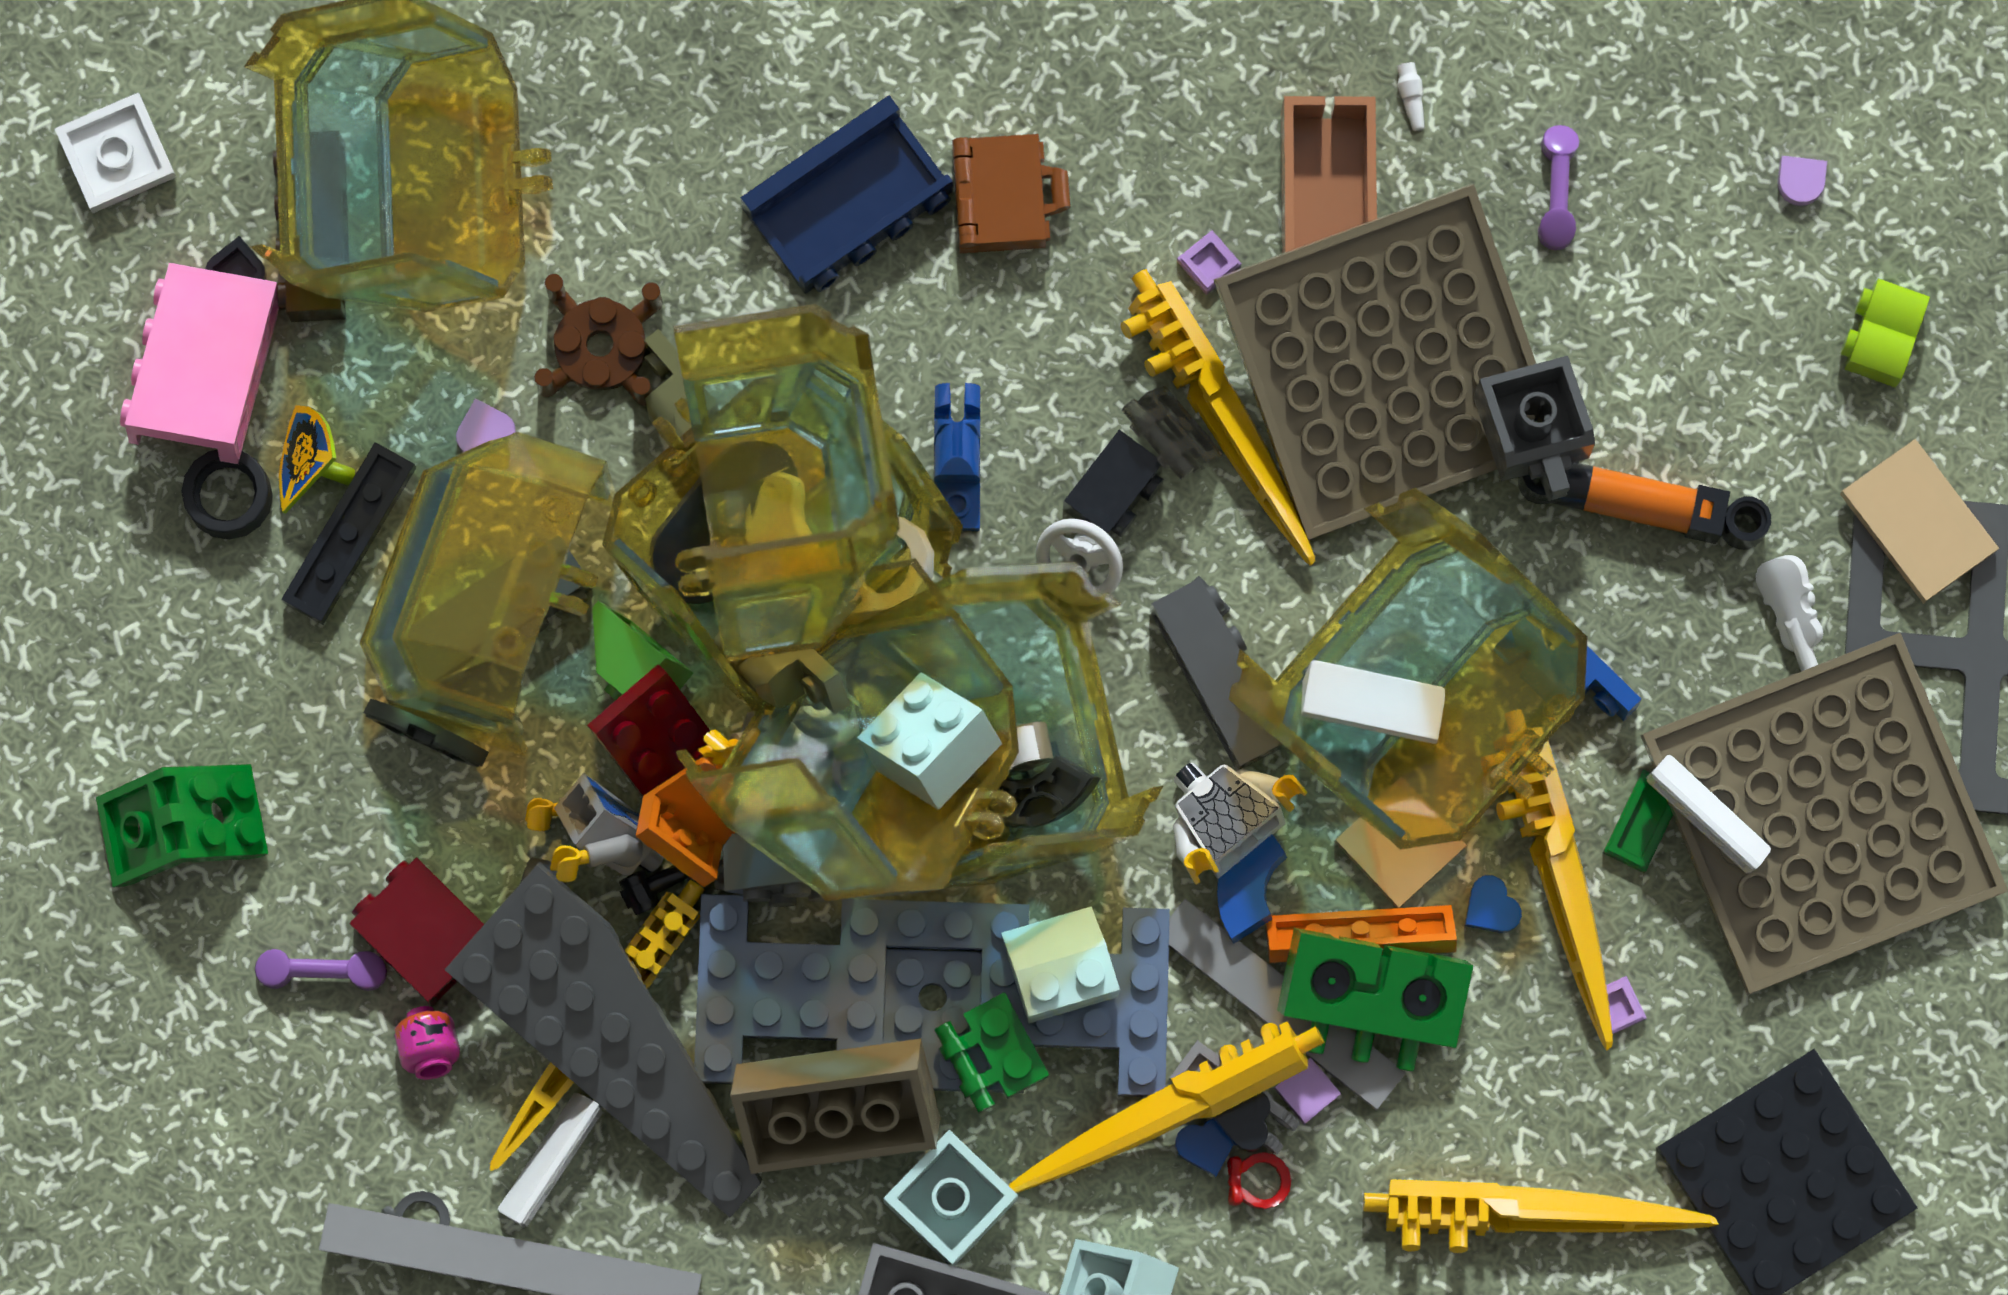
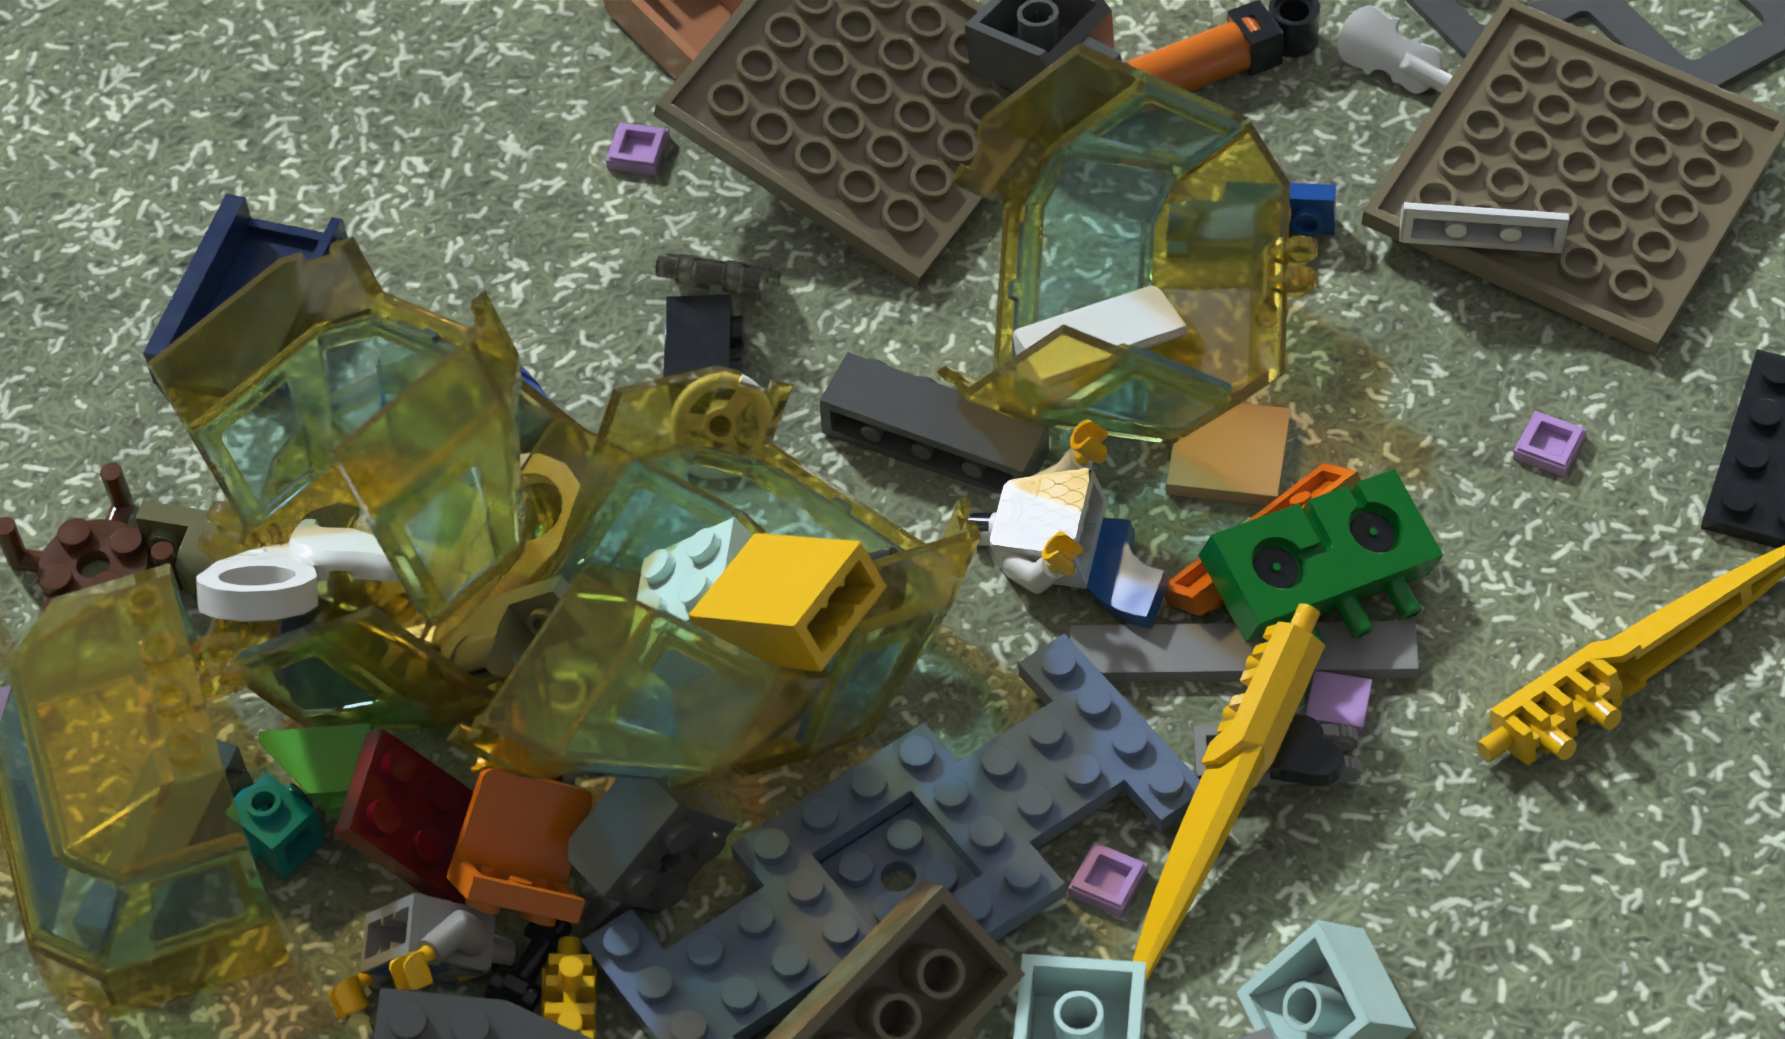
camera: 30 degrees left, 25 degrees down
pearl dark grey tile [363,698,489,767] -> none
green plate [934,992,1049,1113] -> none
dark orange piece [952,134,1071,254] -> none
light aqua slope [1001,907,1120,1024] -> none
yellow piece [1121,269,1315,566] -> none
blue tile [1175,1118,1234,1177] -> none
red piece [1227,1152,1292,1210] -> none
blue tile [1464,875,1522,933] -> none
yellow piece [1483,711,1613,1051] -> none
green tile [1603,769,1673,873] -> none
none -> white animal [196,519,424,621]
none -> teal brick [224,772,326,880]
none -> yellow brick [688,533,887,672]
none -> lavender tile [1068,842,1148,918]

